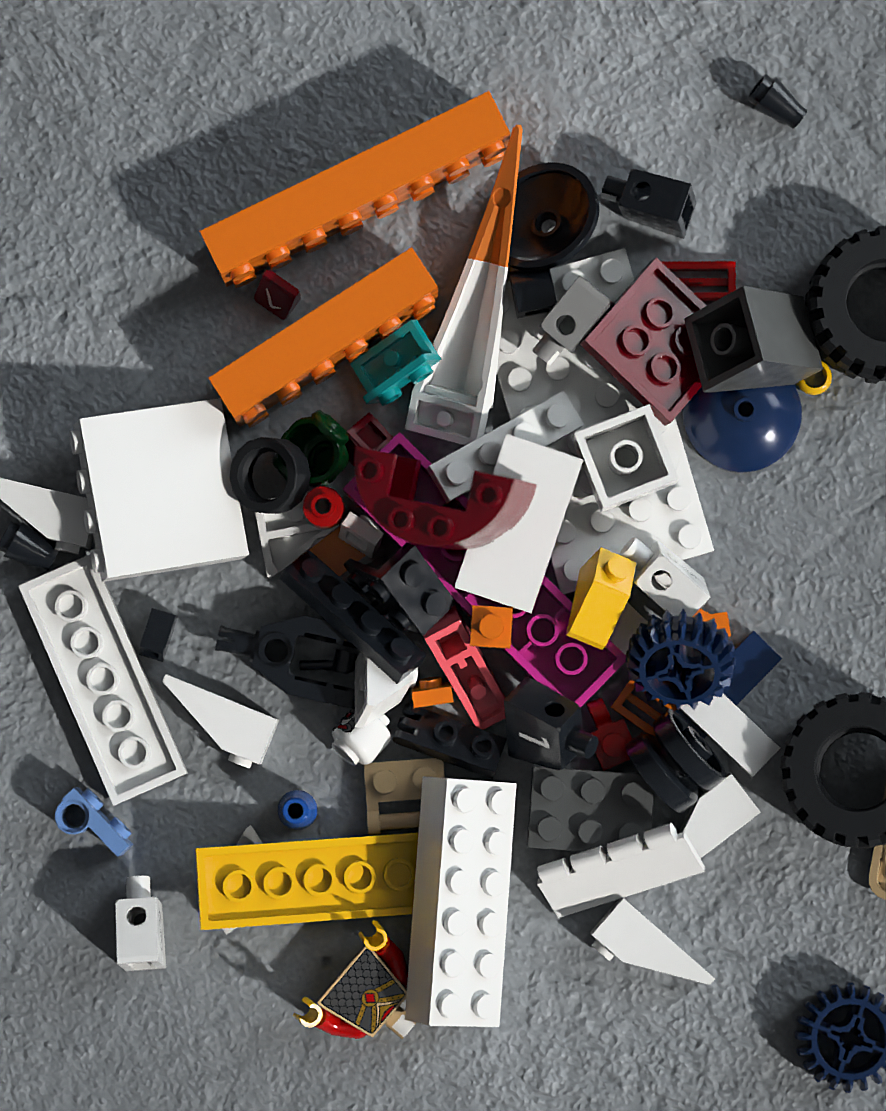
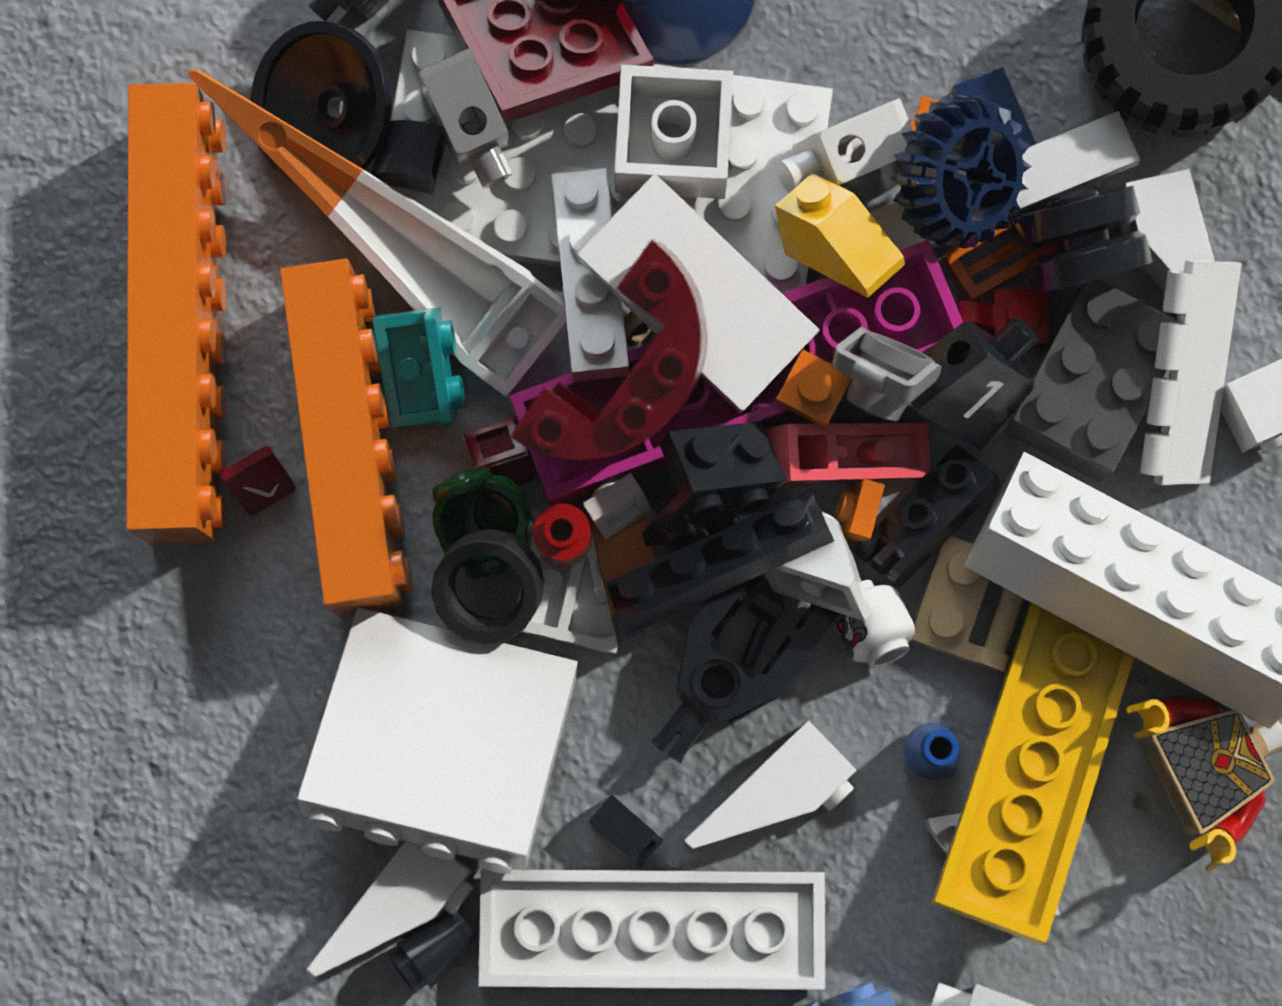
camera: 65 degrees left, 5 degrees down
none -> light grey piece [832,327,941,421]

